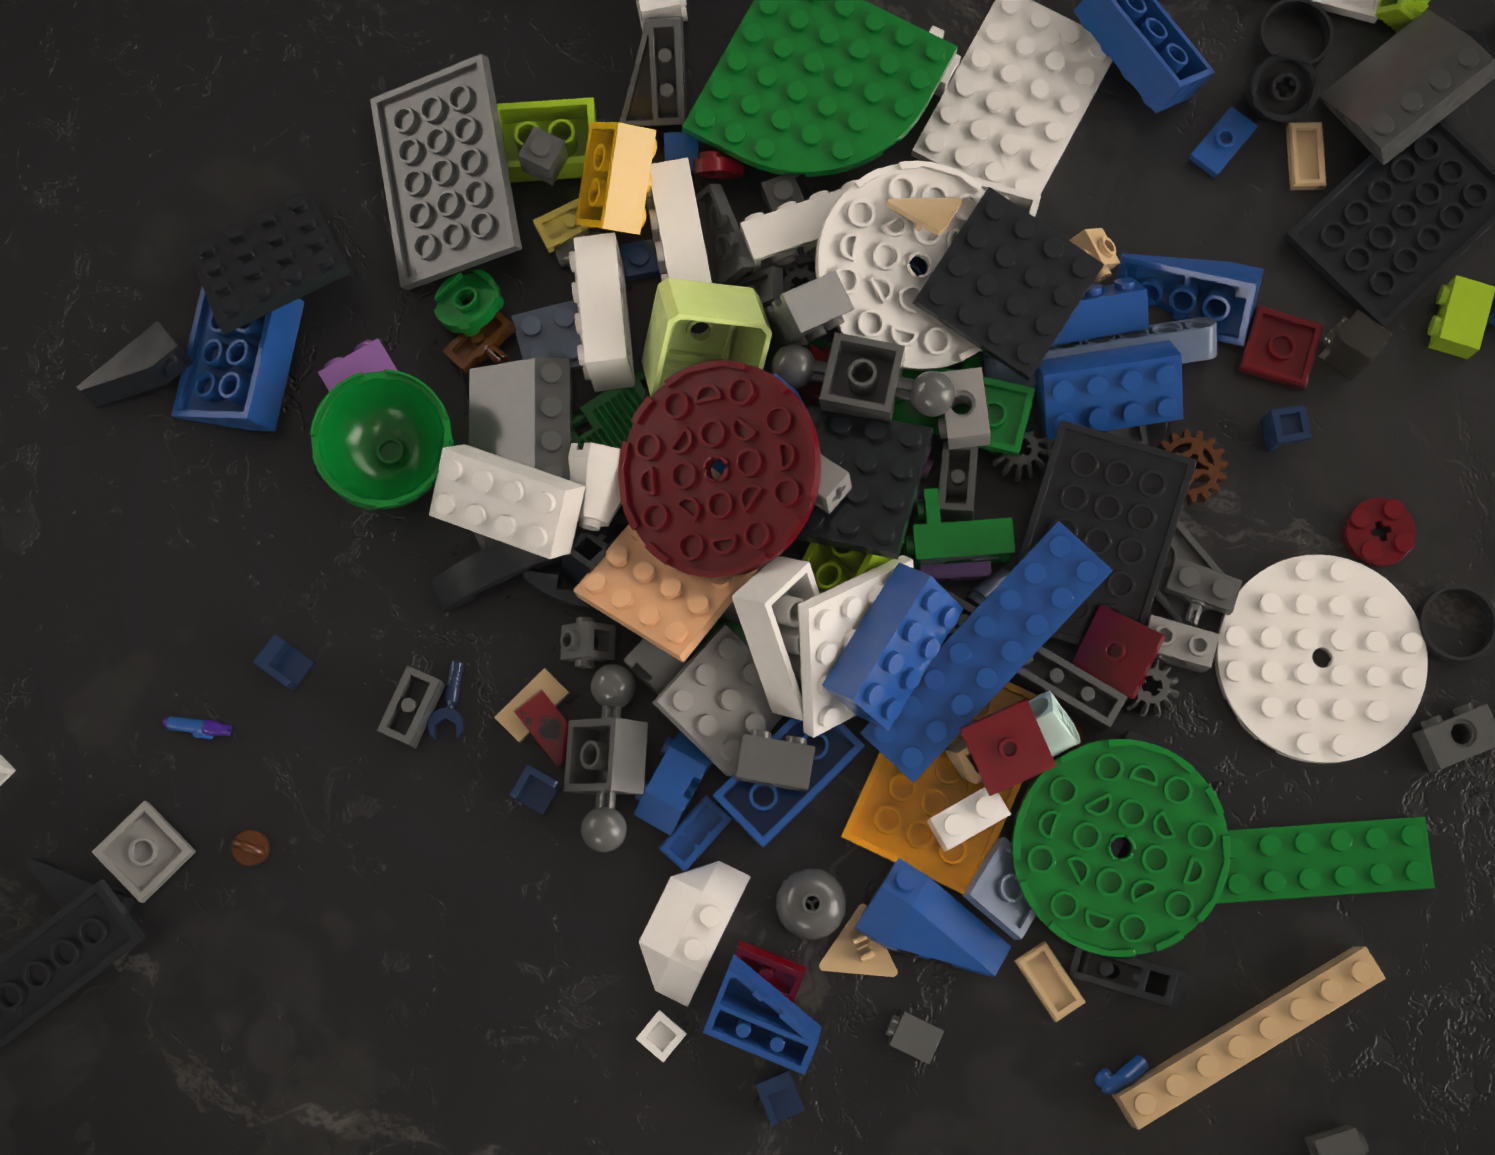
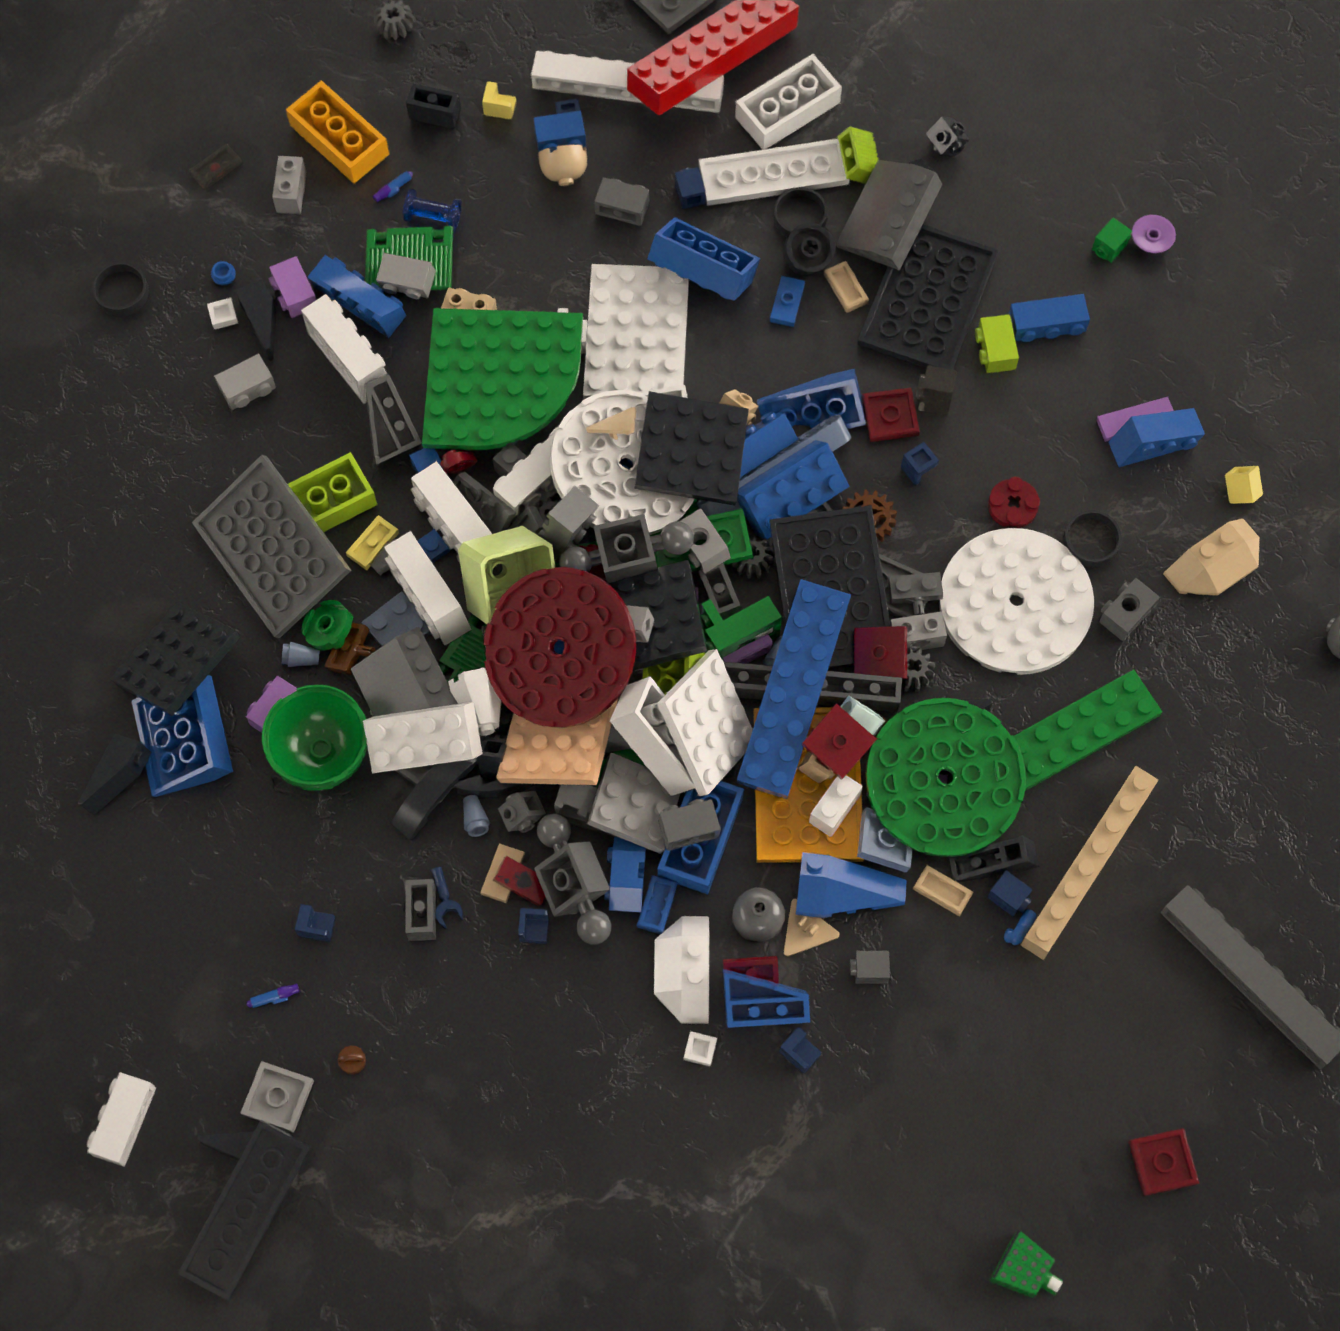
camera: 25 degrees left, 10 degrees down
dark grey brick [518,126,569,185] -> none
yellow brick [575,122,657,235] -> none
blue brick [822,562,964,731] -> none
none -> sand blue cone [281,642,320,667]
none -> sand blue cone [463,795,490,837]
none -> dark blue brick [987,870,1032,917]

